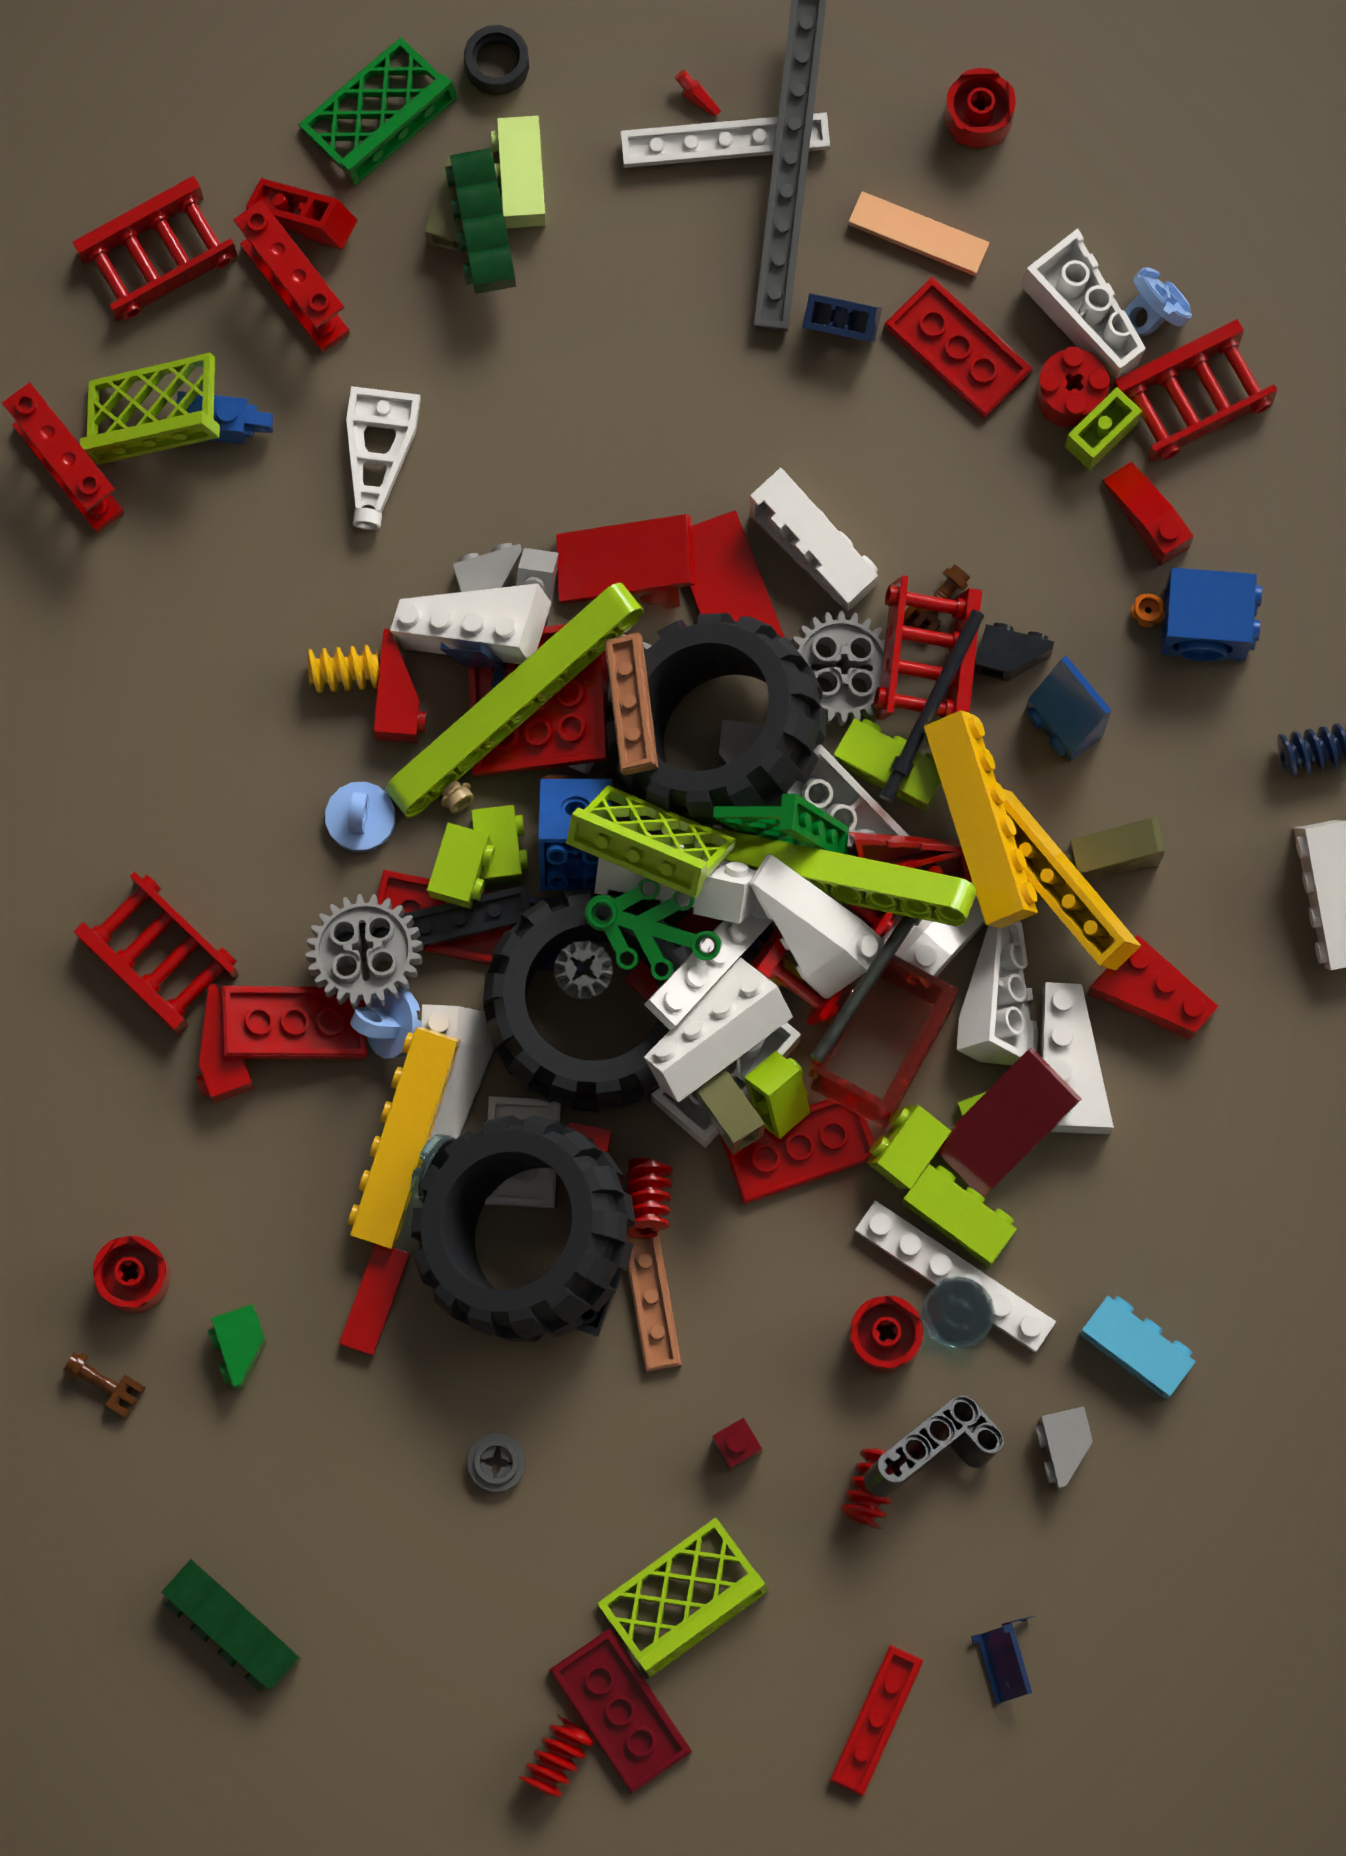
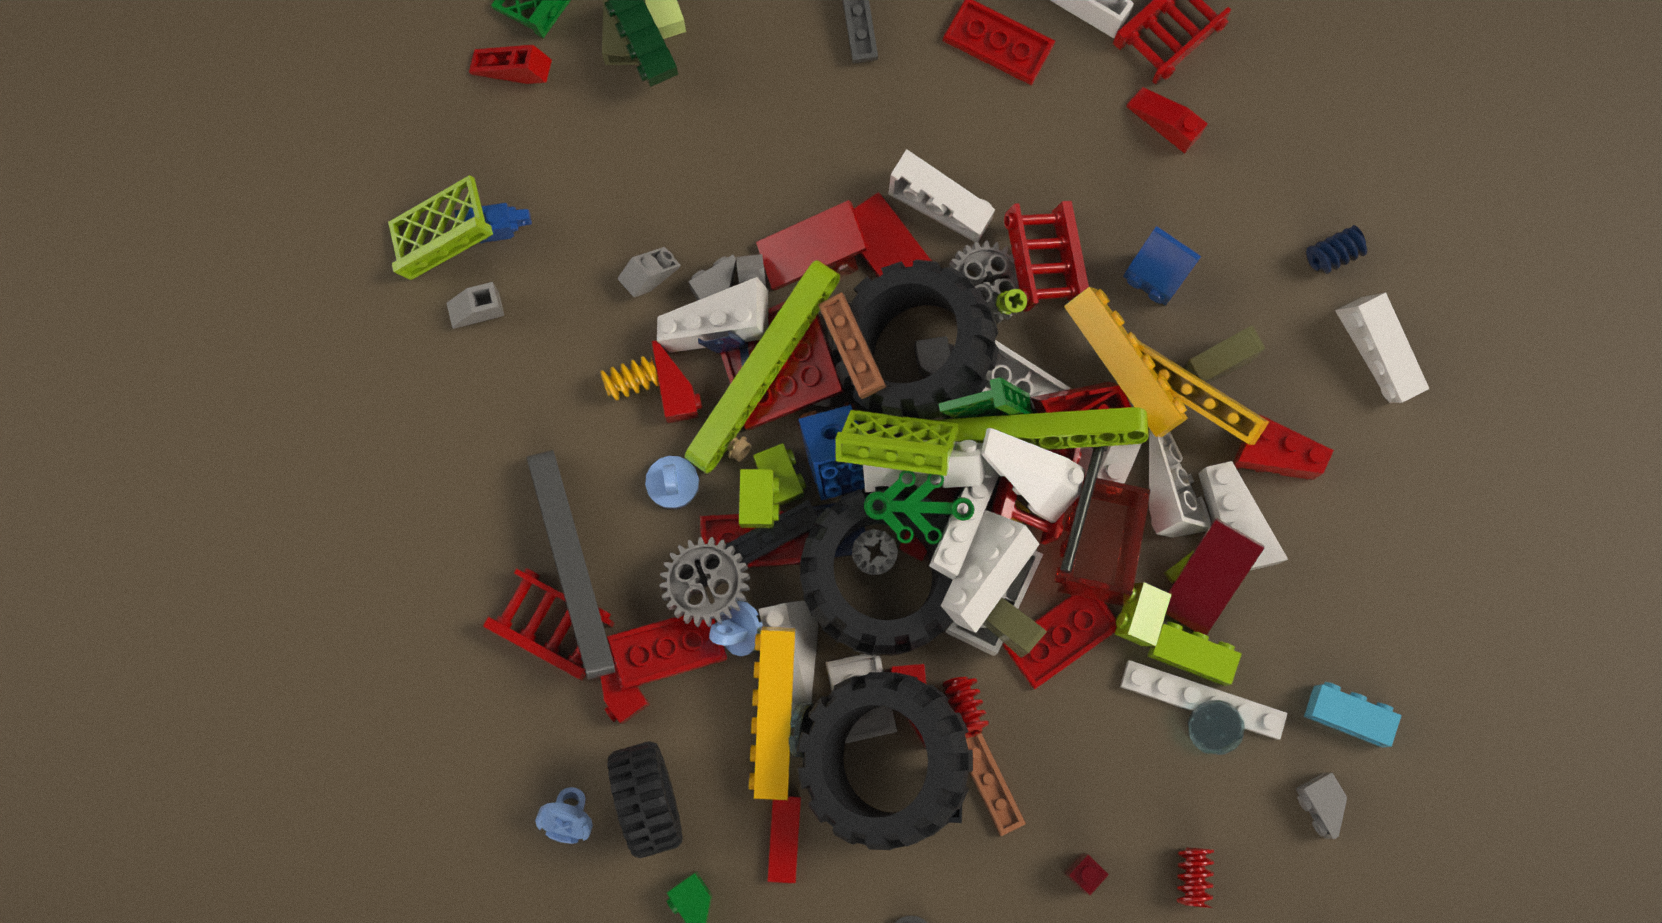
camera: 20 degrees left, 0 degrees up
red fence [2,382,124,534] -> none
red fence [72,175,237,322] -> none
red brick [93,1236,170,1313] -> none
red fence [233,199,350,353] -> none
white plate [346,386,421,530] -> none
lime brick [744,1051,810,1139] -> none
dark blue brick [802,293,882,342] -> none
lime brick [834,718,942,812] -> none
red brick [849,1296,923,1373] -> none
black beam [864,1395,1004,1497] -> none
black bar [880,610,984,802] -> none
reddish brown hinge [904,564,970,631] -> none
black slope [974,623,1055,681] -> none
red brick [1037,346,1110,428] -> none
lime brick [1065,387,1142,471] -> none
orange plate [1131,594,1165,628] -> none
blue brick [1161,567,1262,661] -> none
none -> light grey slope [447,282,505,329]
none -> dark grey beam [527,450,615,680]
none -> light blue tile [535,787,593,844]
none -> black tyre [607,741,683,858]
none -> light grey slope [617,247,681,297]
none -> lime bush [995,289,1027,315]

